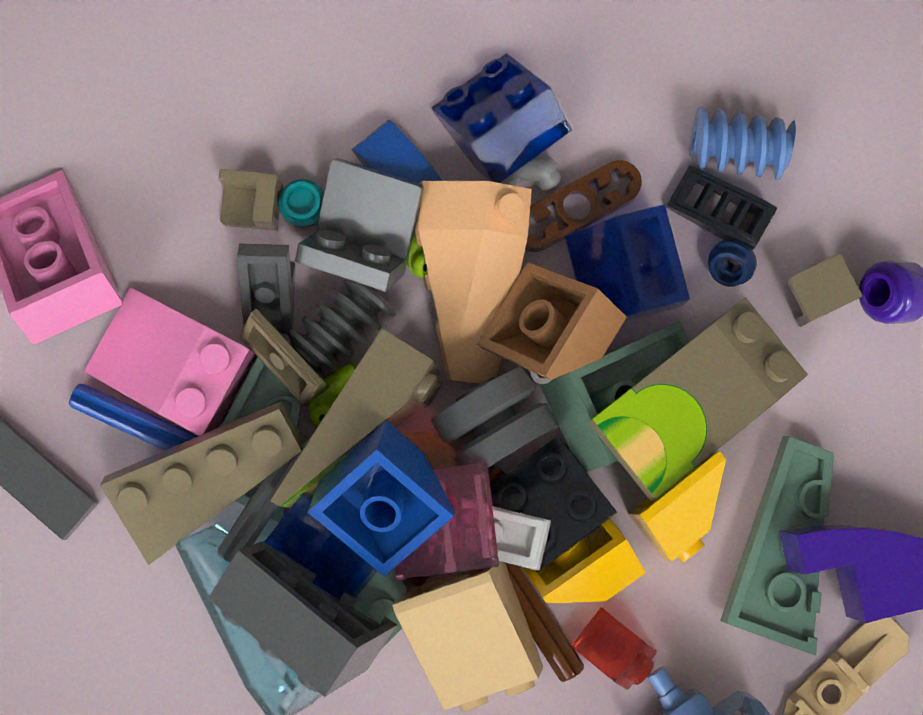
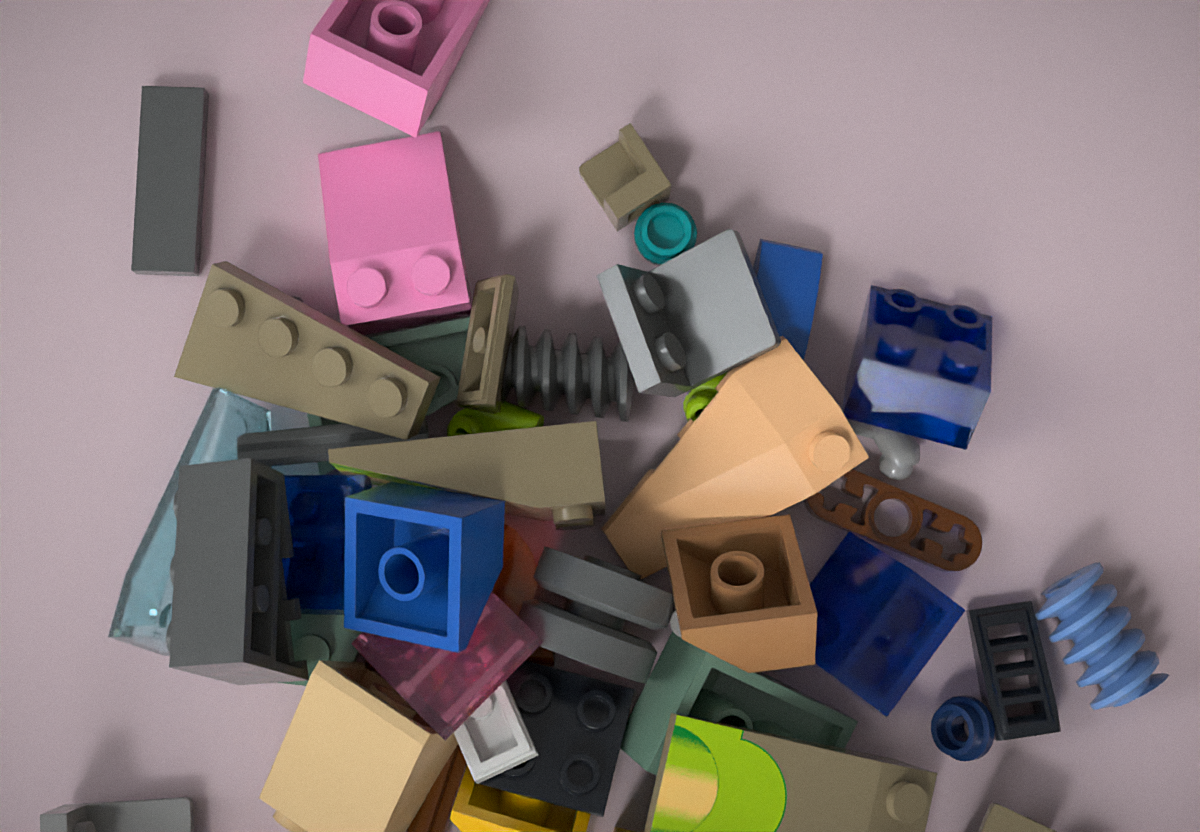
camera: 50 degrees right, 0 degrees up
blue axle [69,384,198,450] -> none
dark grey slope [237,243,296,334] -> none

